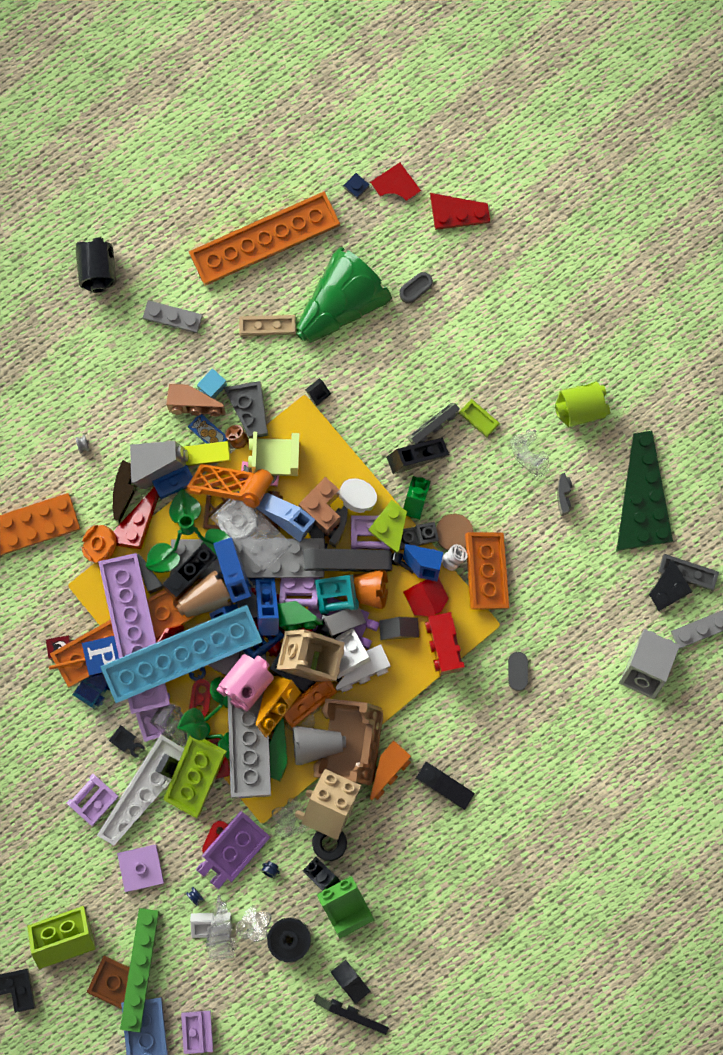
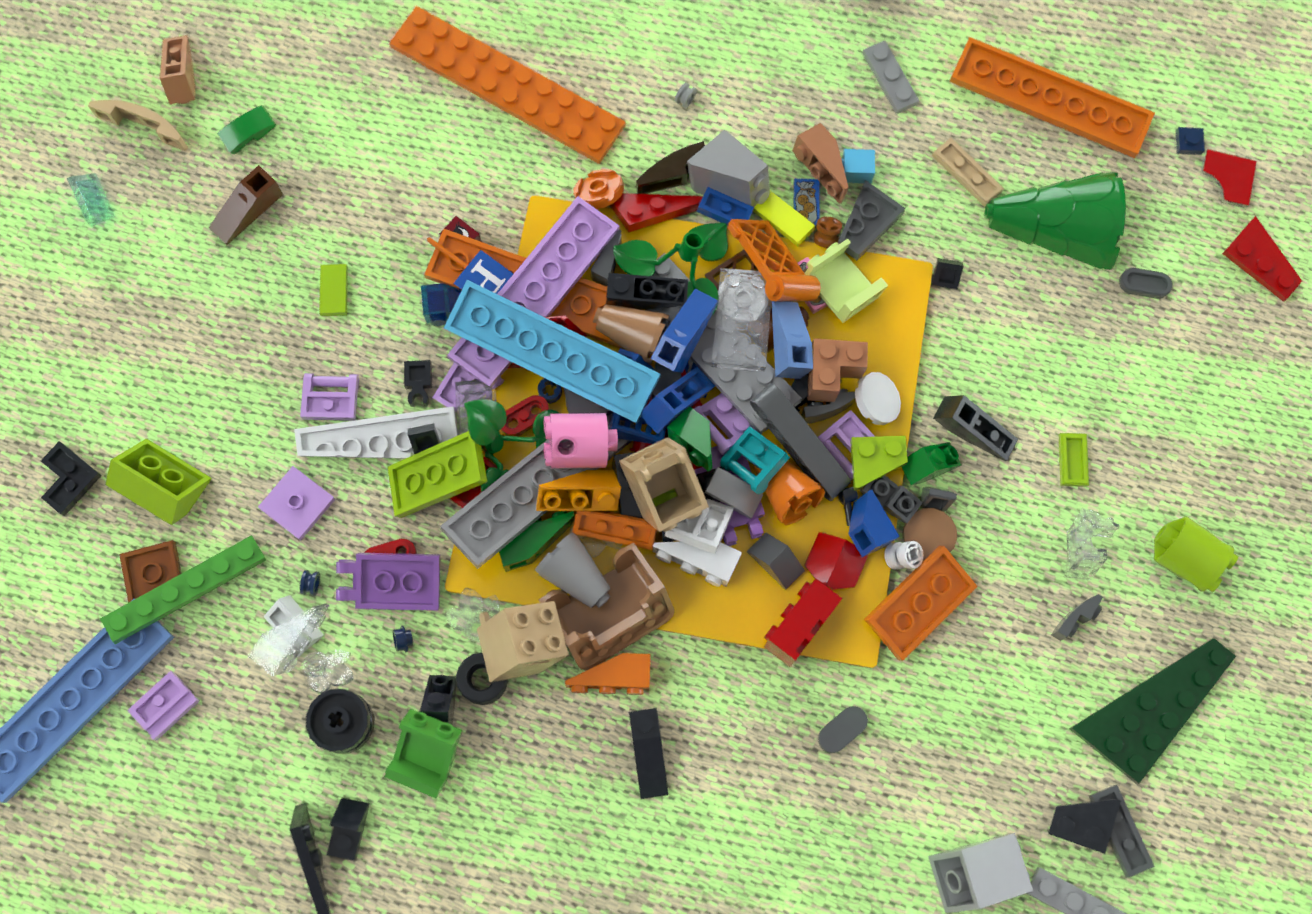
camera: 50 degrees right, 5 degrees down
dark grey plate [407,403,460,444] -> none
none -> lime tile [319,264,348,316]
none -> dark grey slope [920,487,957,512]

